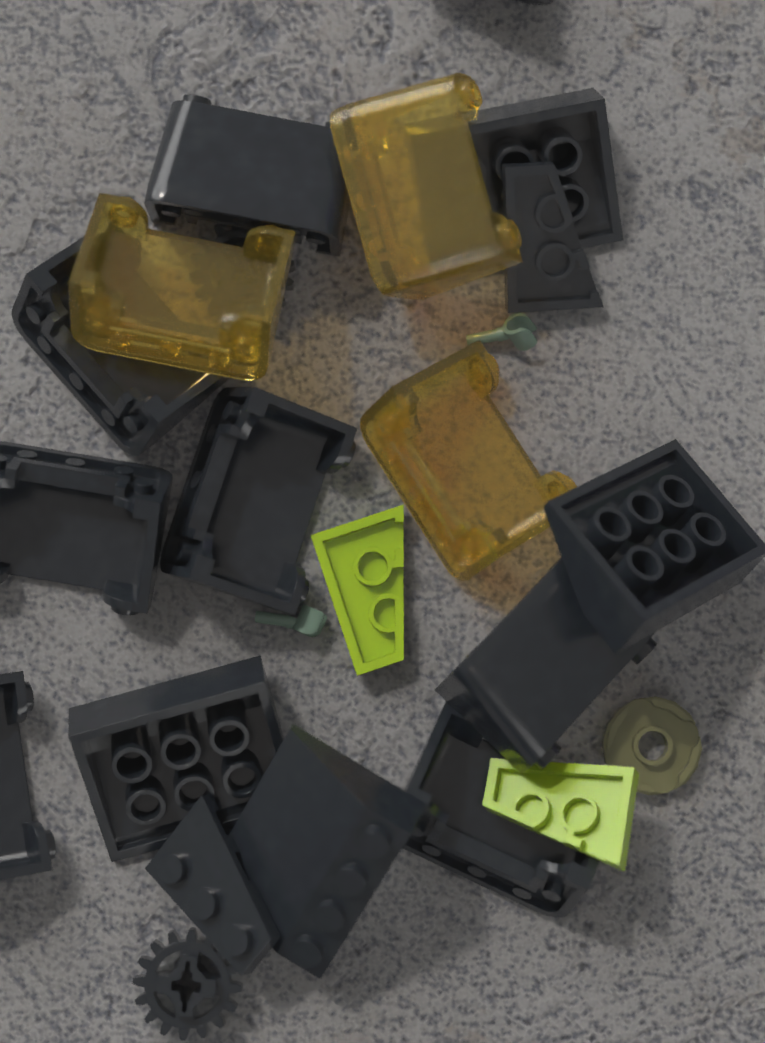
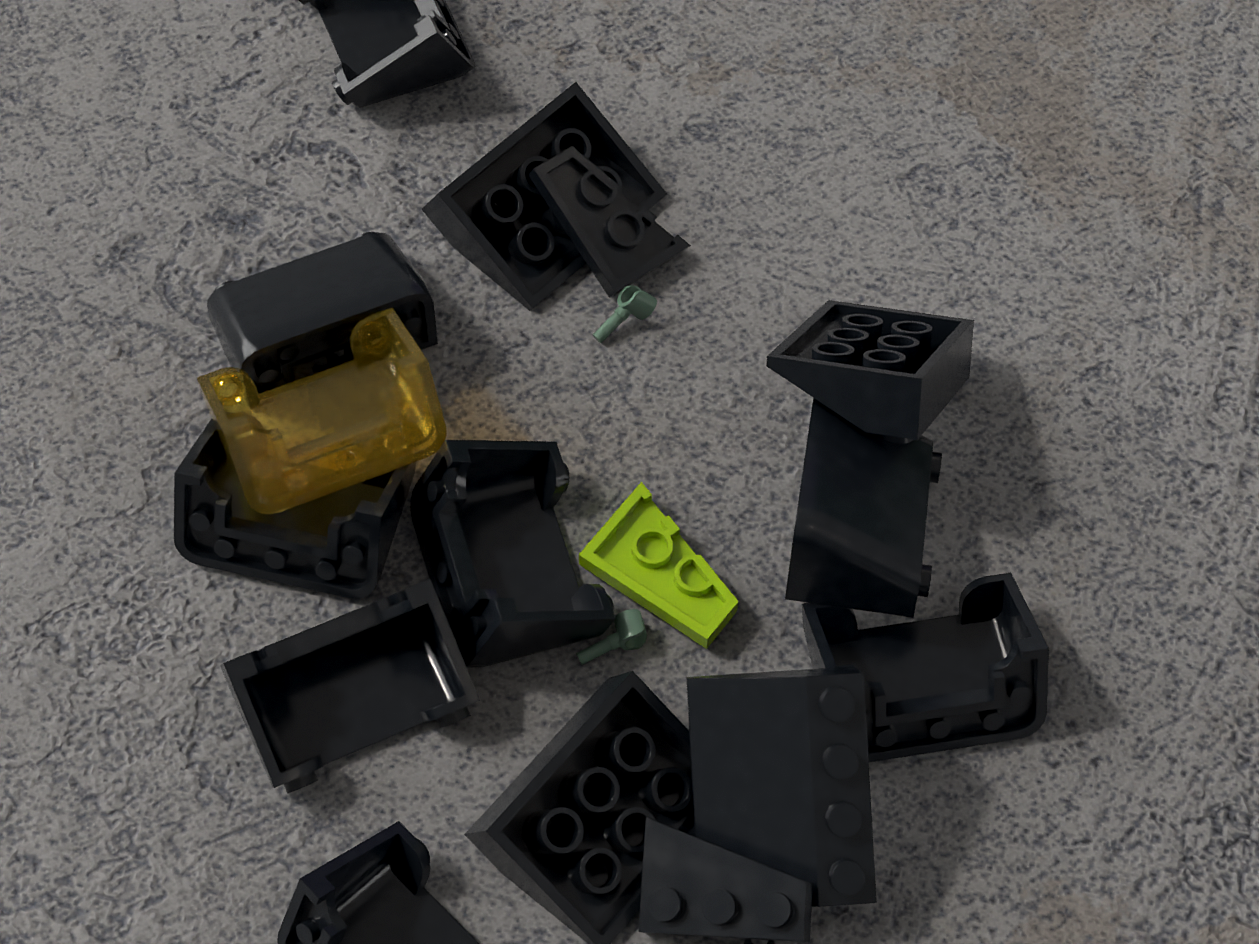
camera: 30 degrees left, 25 degrees down
clear yellow windscreen [329,73,523,300] -> none
clear yellow windscreen [360,340,577,581] -> none
lime wing [482,758,640,872] -> none
olive tile [602,696,702,795] -> none

